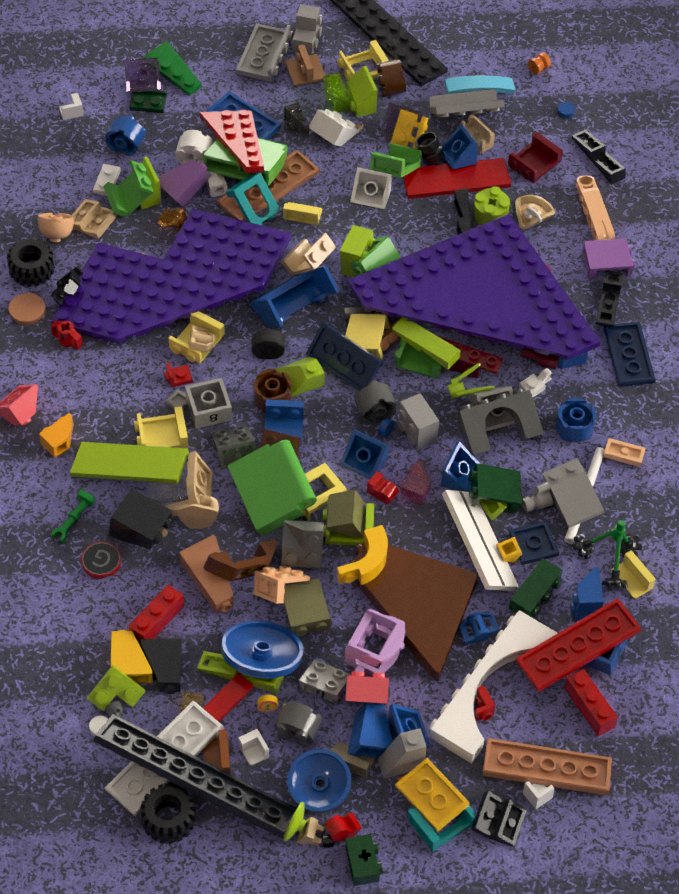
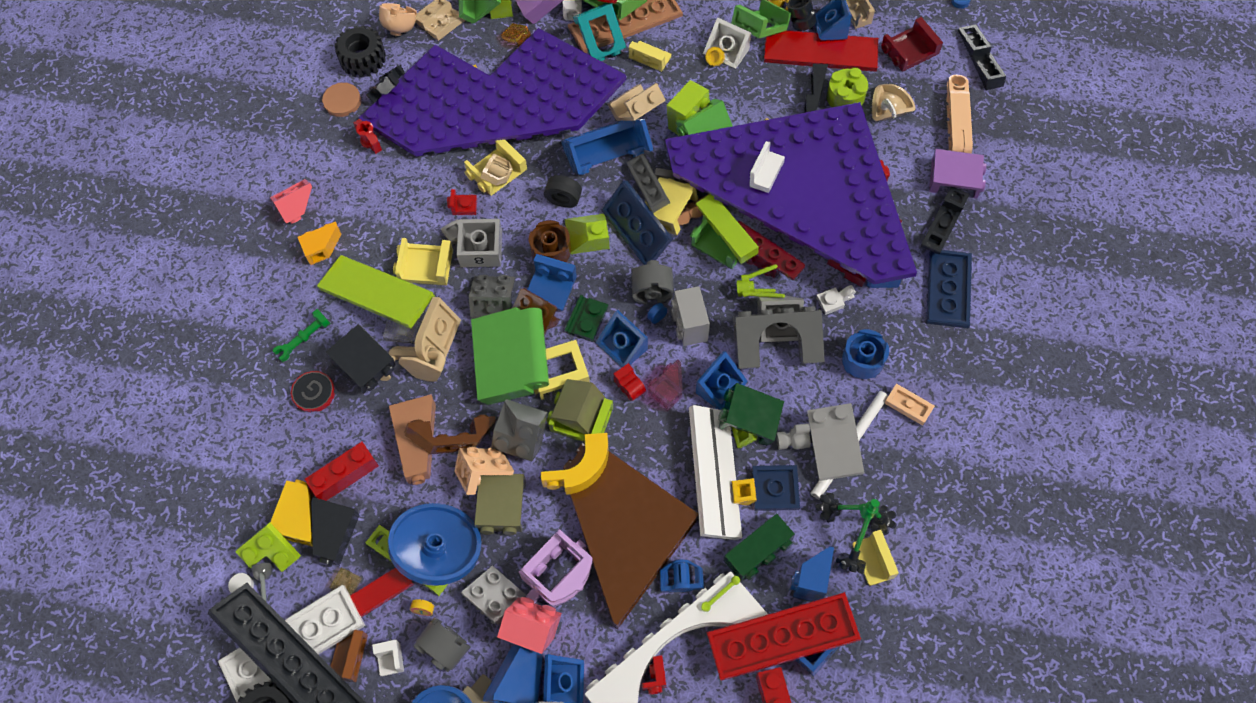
camera: 20 degrees right, 10 degrees up
none -> dark green plate [564,295,608,342]
none -> dark grey tile [626,153,670,213]
none -> lime hinge [701,576,740,612]
none -> yellow tile [705,47,725,67]
none -> white panel [750,141,785,193]

